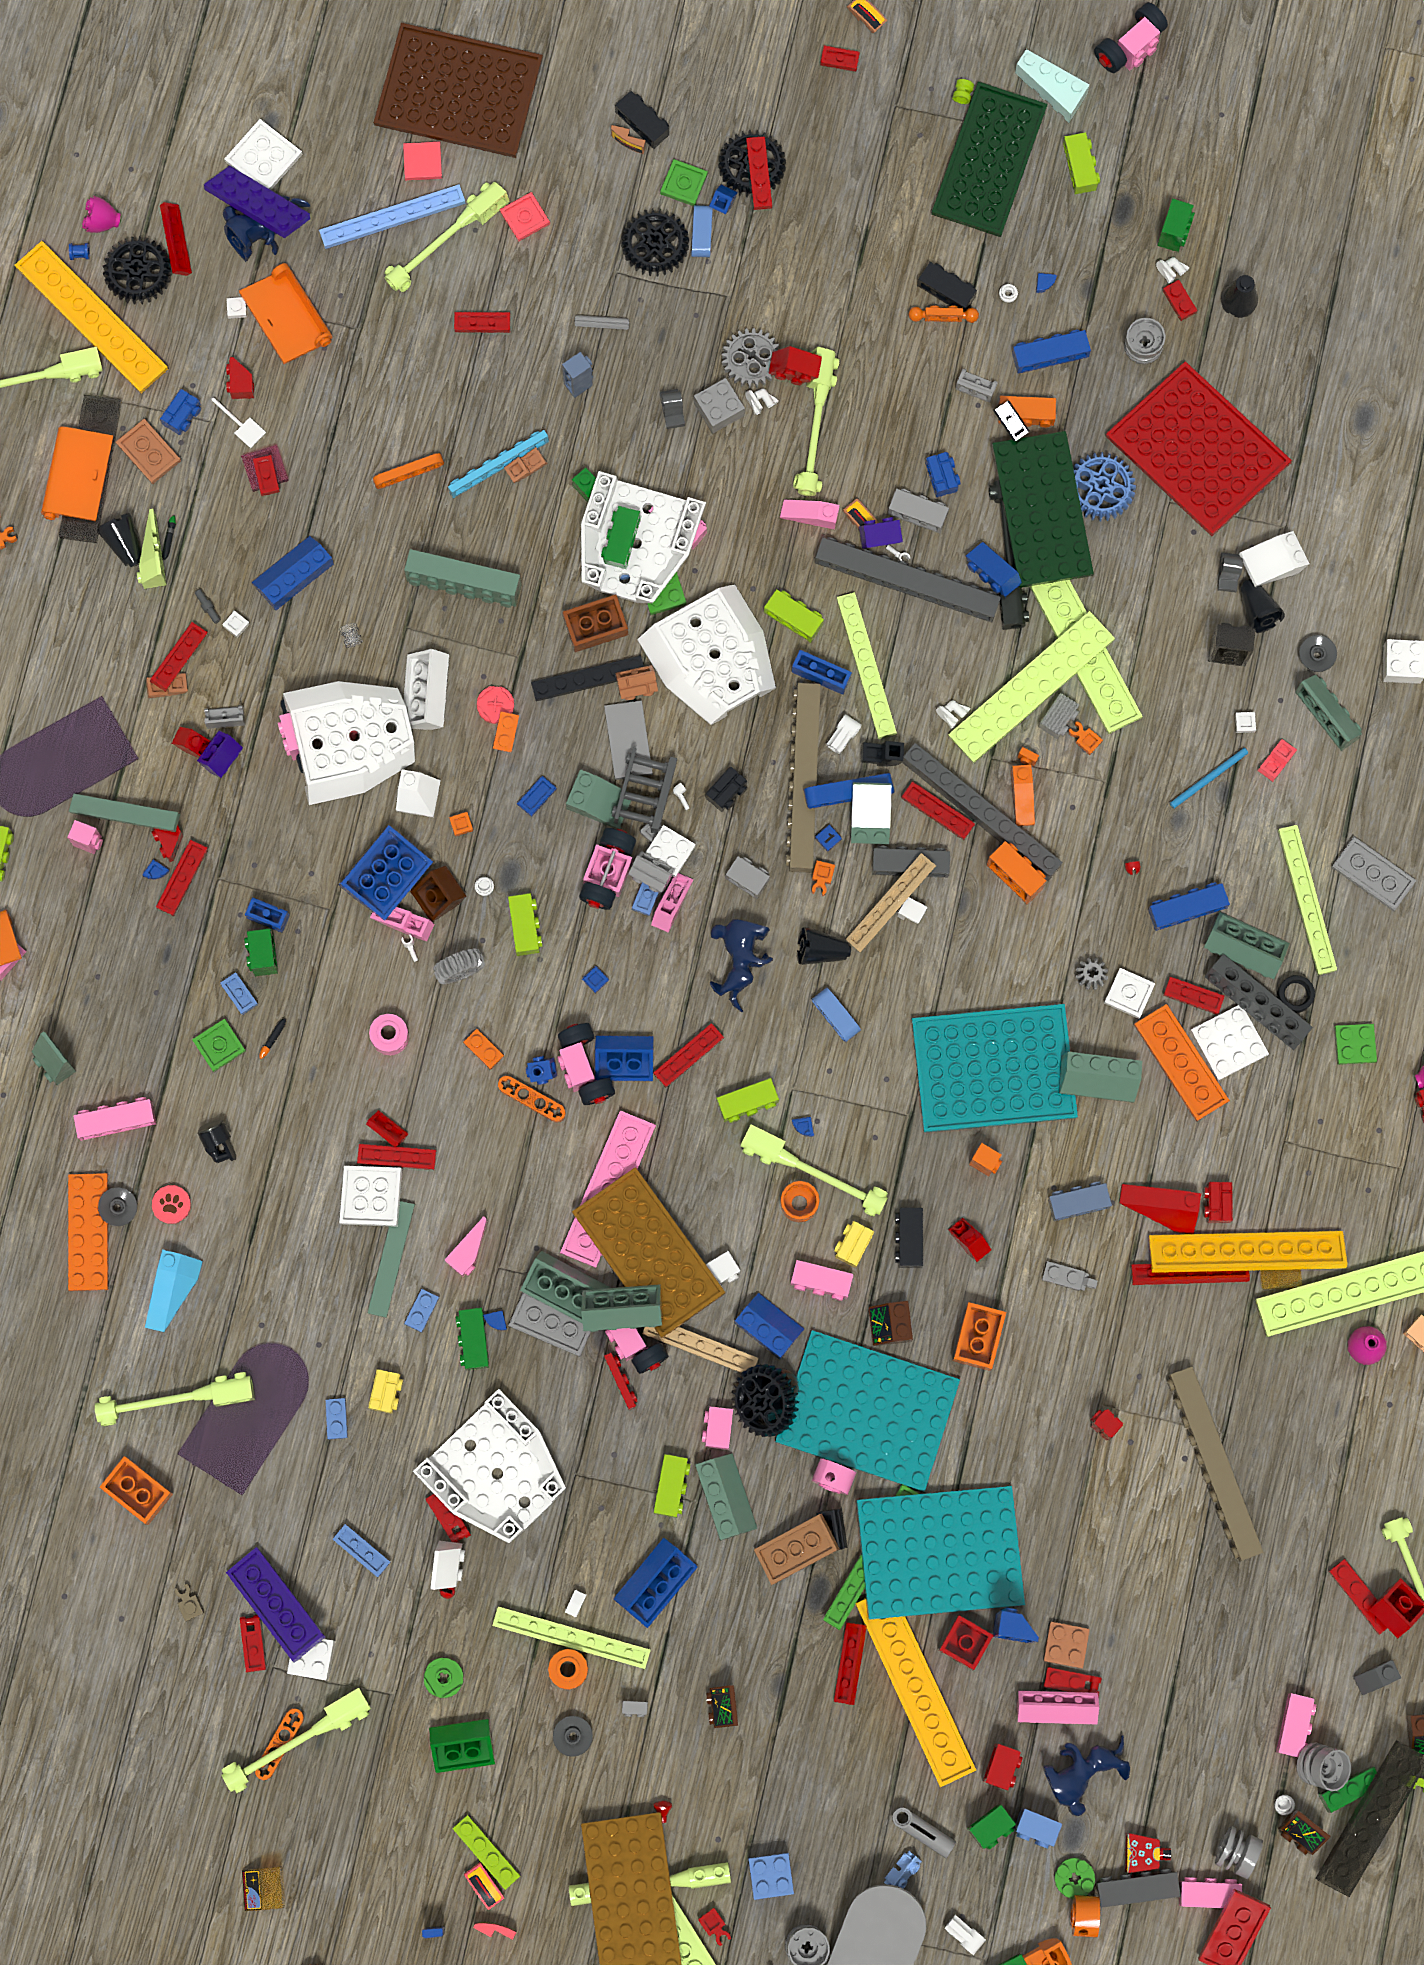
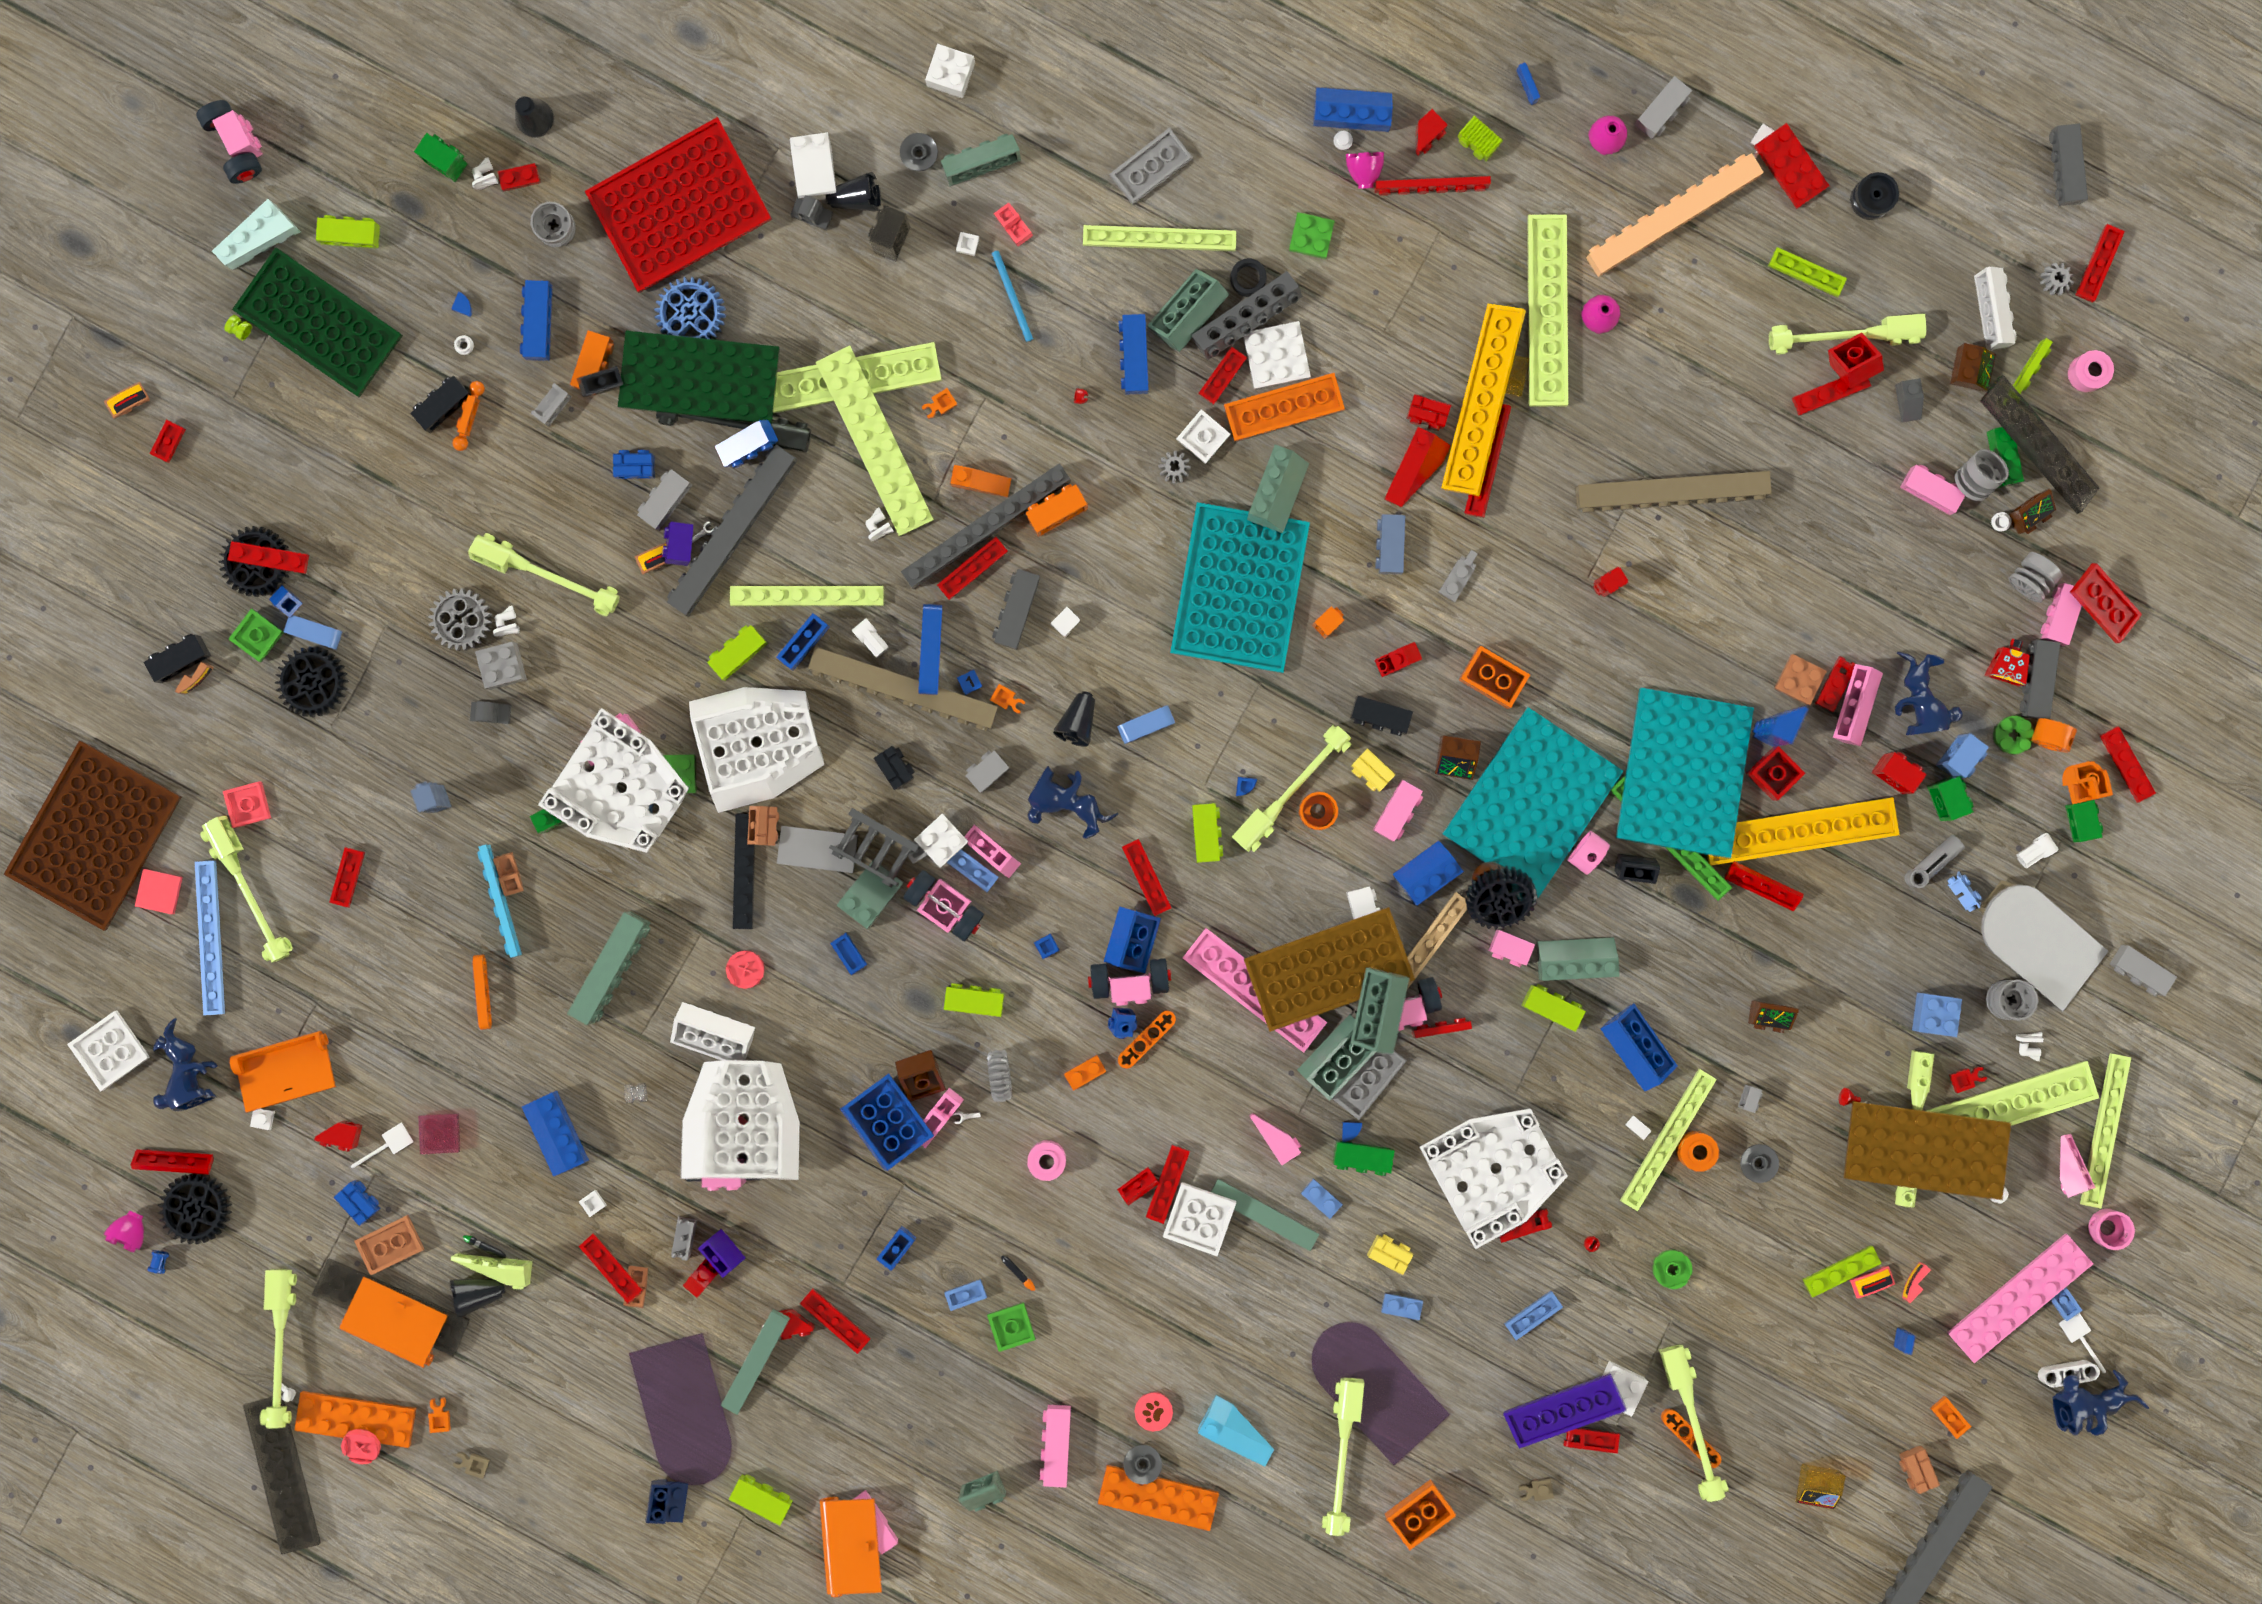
camera: 75 degrees left, 10 degrees up
yellow plate [15,241,168,394] -> none
bright pink brick [67,820,103,854] -> none
blue tile [142,860,169,879] -> none
dark grey bar [195,589,221,624] -> none
black piece [197,1120,236,1163] -> none
dark purple plate [204,165,310,238] -> none
green brick [244,929,278,976] -> none
red plate [253,455,280,496] -> none
white slope [396,769,441,818] -> none
green slope [429,1719,495,1773] -> none
white slope [430,1541,465,1590] -> none
orange plate [449,812,473,837] -> none
white plate [475,877,494,896] -> none
orange plate [492,712,519,753] -> none
dark orange brick [562,594,628,652] -> none
light grey axle [574,315,629,330] -> none
green brick [601,506,642,569] -> none
light grey brick [628,851,675,893] -> none
white hand [673,783,690,810] -> none
medium nougat plate [754,1514,839,1585] -> none
red brick [769,346,822,385] -> none
bright pink slope [780,500,839,530] -> none
tan plate [846,853,936,952] -> none
slope [851,782,891,844] -> none
black brick [861,741,904,767] -> none
orange plate [1018,747,1039,766] -> none
light grey brick [1039,693,1079,739] -> none

